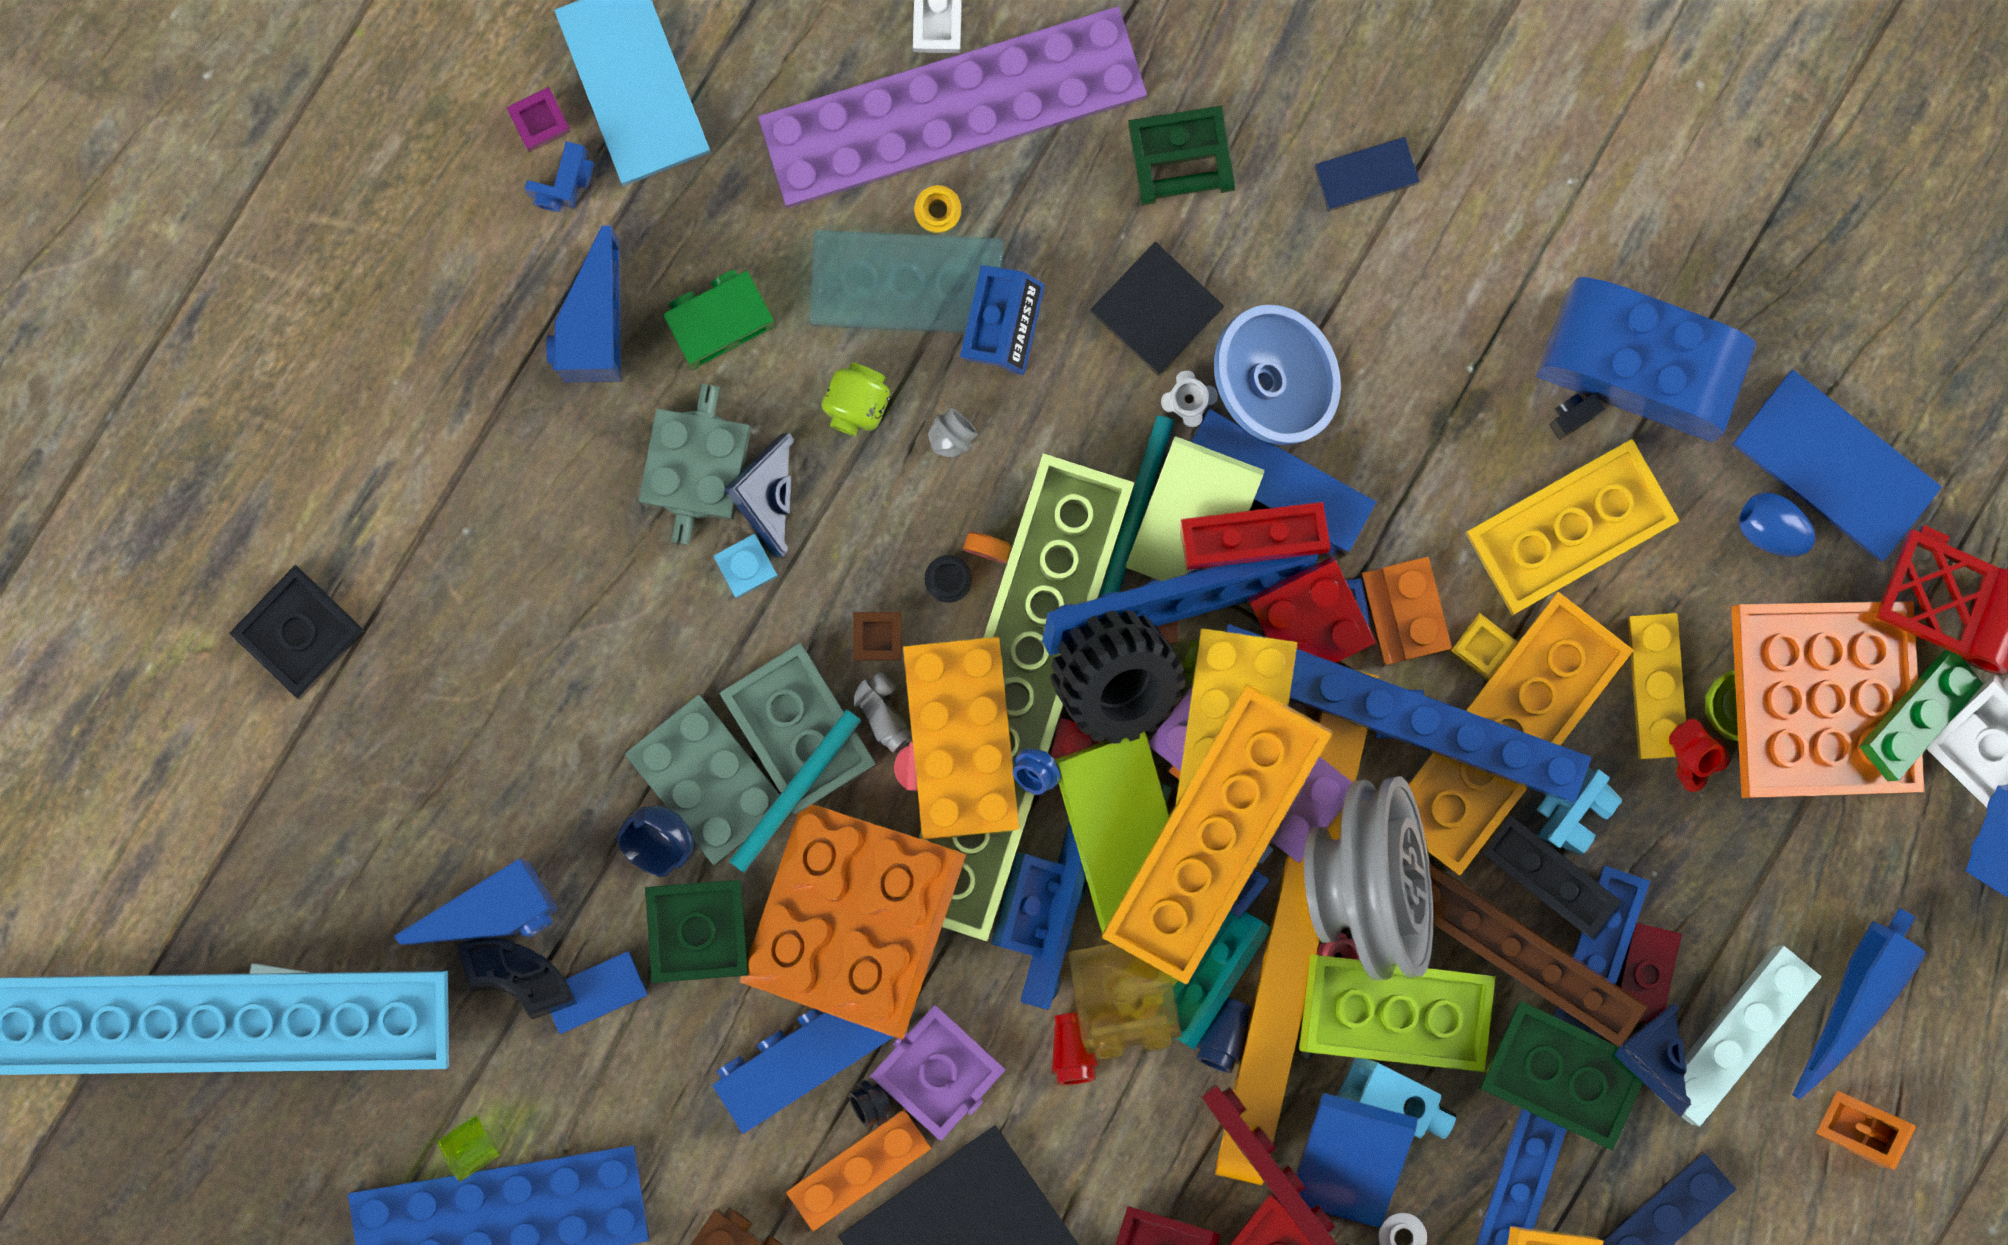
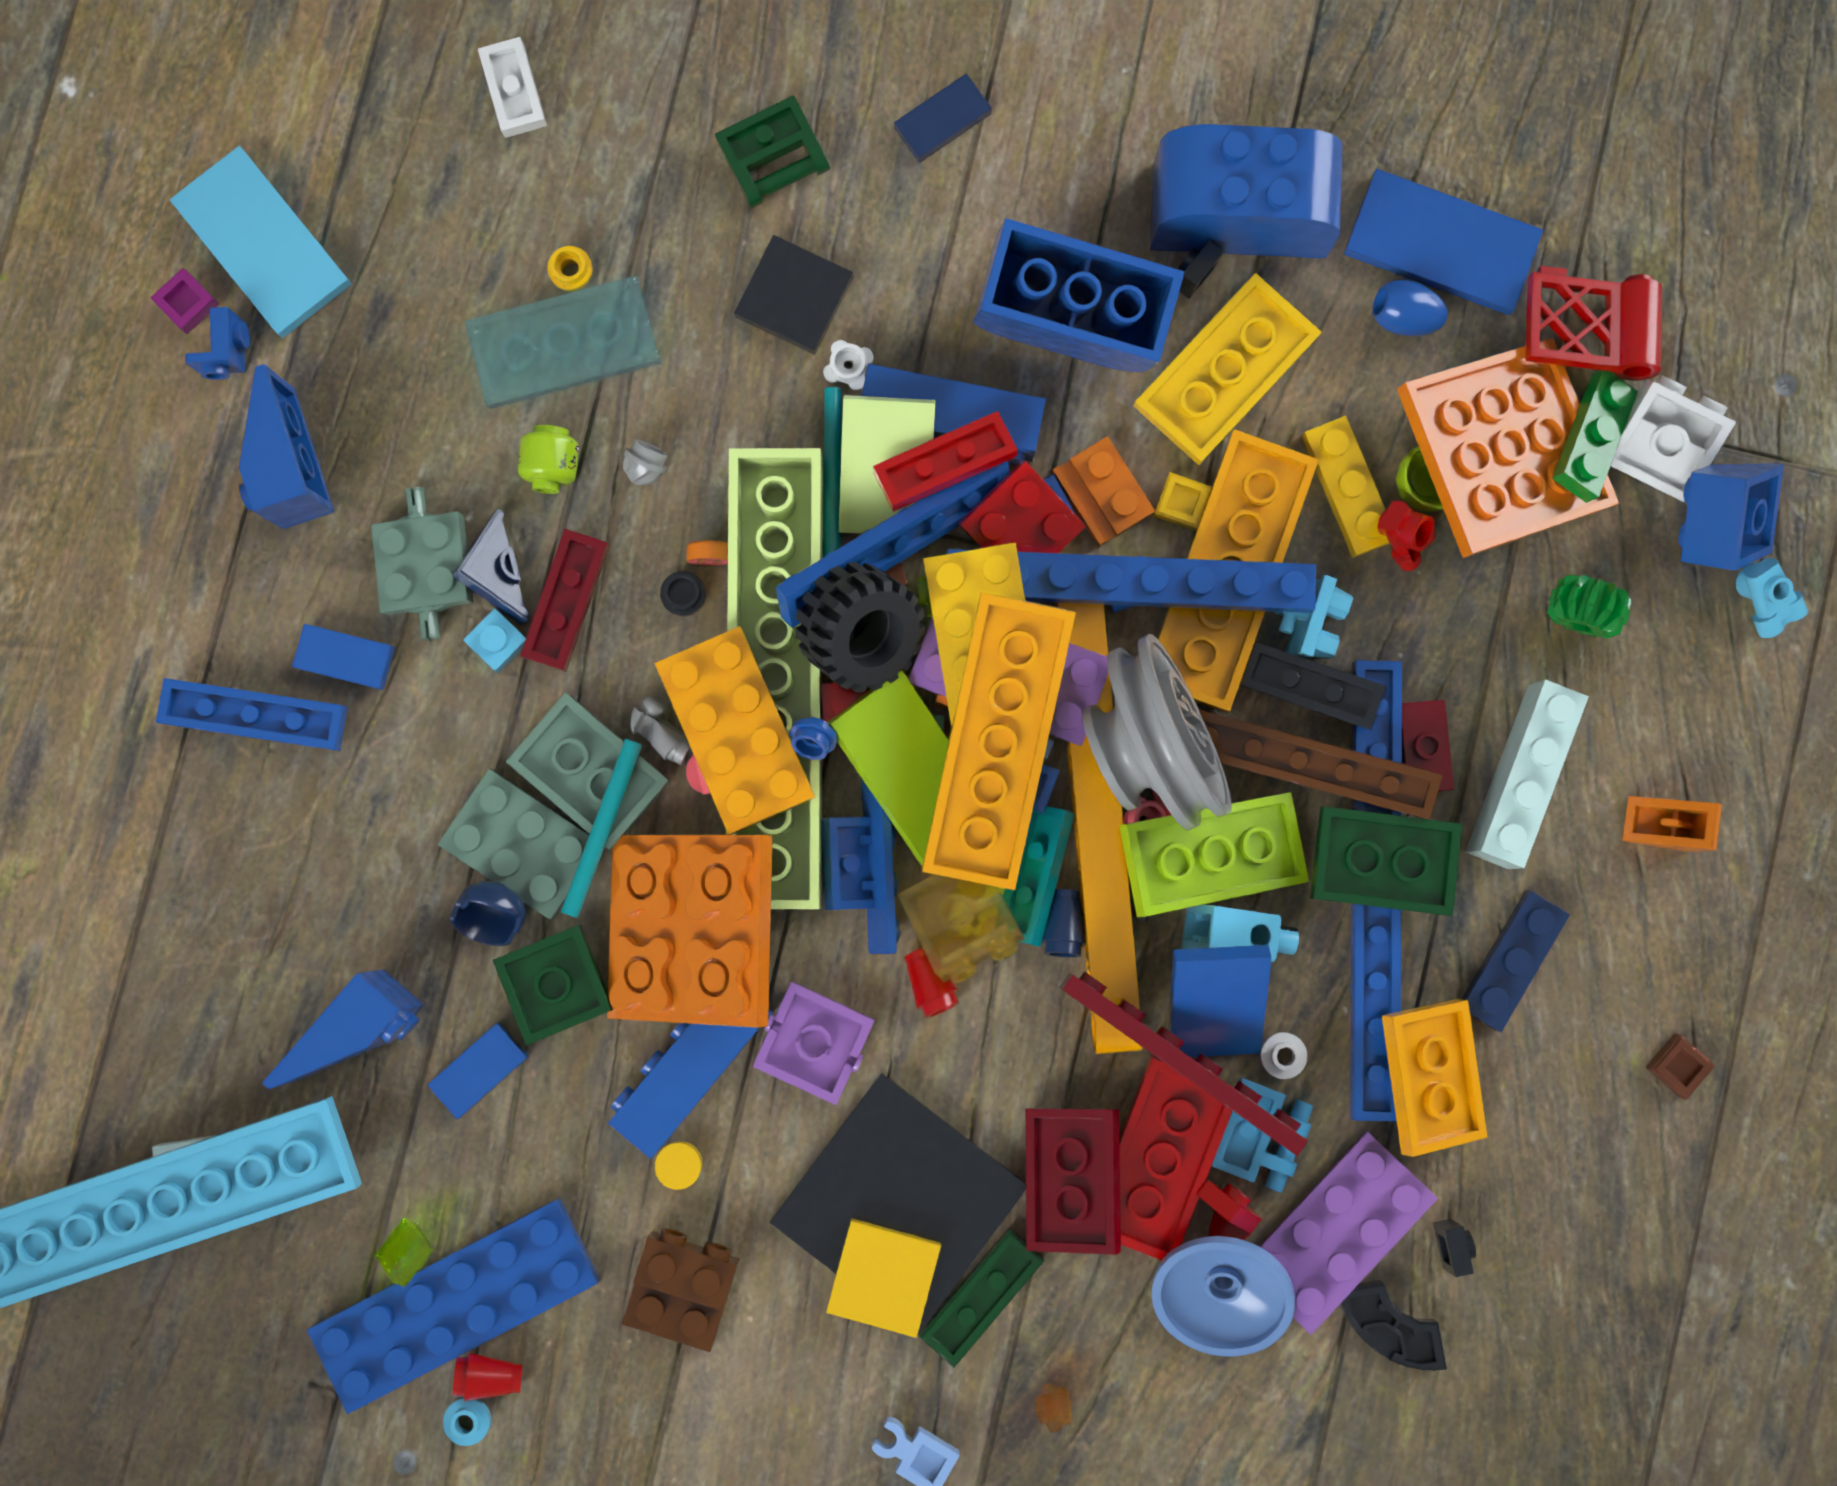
camera: 15 degrees left, 0 degrees up
black tile [229,565,366,700] -> none
black tile [457,938,577,1020] -> none
green brick [663,270,776,371] -> none
medium lavender plate [758,6,1147,209] -> none
orange plate [786,1109,932,1232] -> none
black plate [849,1080,891,1127] -> none
reddish brown plate [853,612,902,661] -> none
blue panel [960,265,1045,375] -> none
medium blue dish [1214,305,1341,445] -> none
dark blue tile [1615,1003,1691,1117] -> none
blue piece [1792,908,1927,1100] -> none
none -> blue plate [156,678,348,751]
none -> blue tile [292,624,395,691]
none -> dark red plate [520,528,610,672]
none -> yellow tile [655,1141,703,1190]
none -> blue brick [973,218,1185,372]
none -> green gear [1547,574,1632,639]

